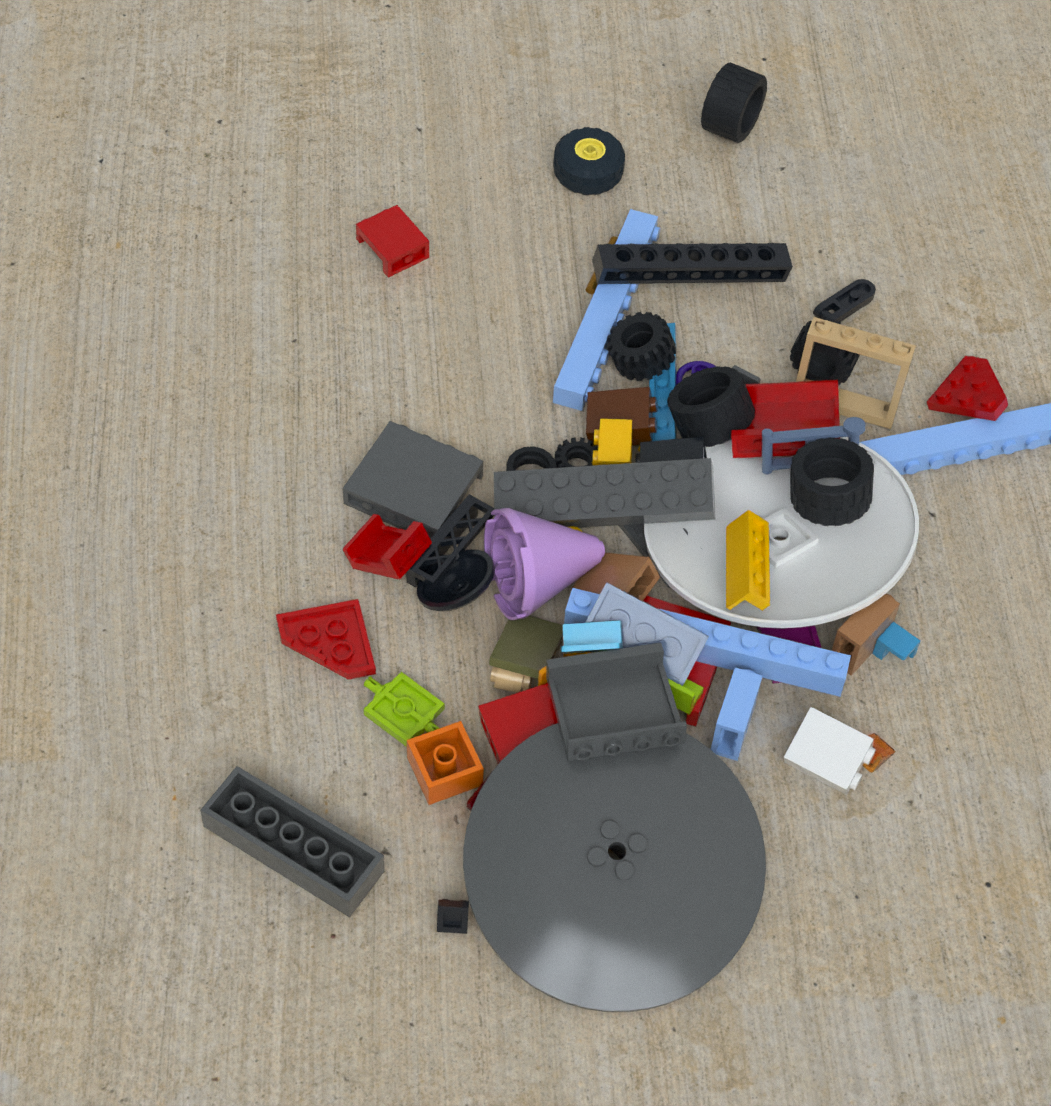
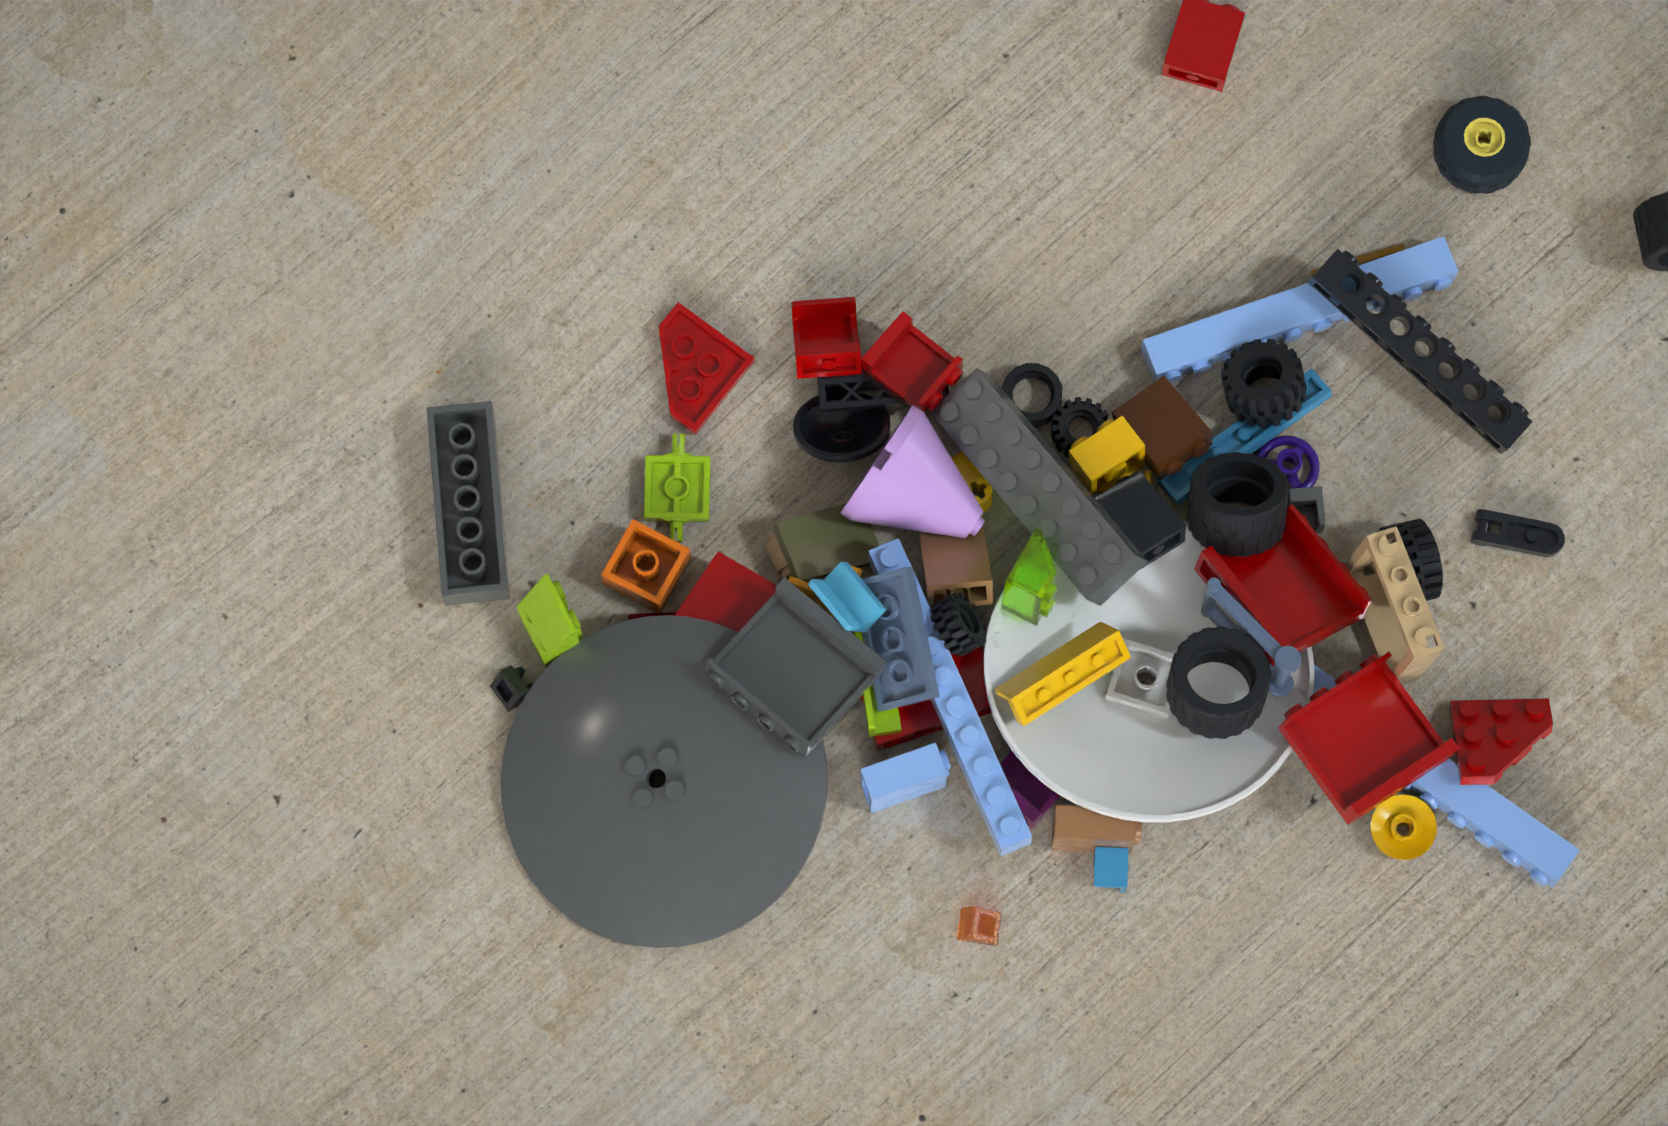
camera: 55 degrees right, 20 degrees up
dark grey panel [343,421,484,539] -> none
white brick [784,707,876,795] -> none
none -> lime slope [517,573,583,669]
none -> red panel [861,311,964,412]
none -> black tyre [930,592,987,657]
none -> clear neon green slope [1001,528,1058,626]
none -> red panel [1278,652,1460,825]
none -> yellow dish [1370,794,1437,860]

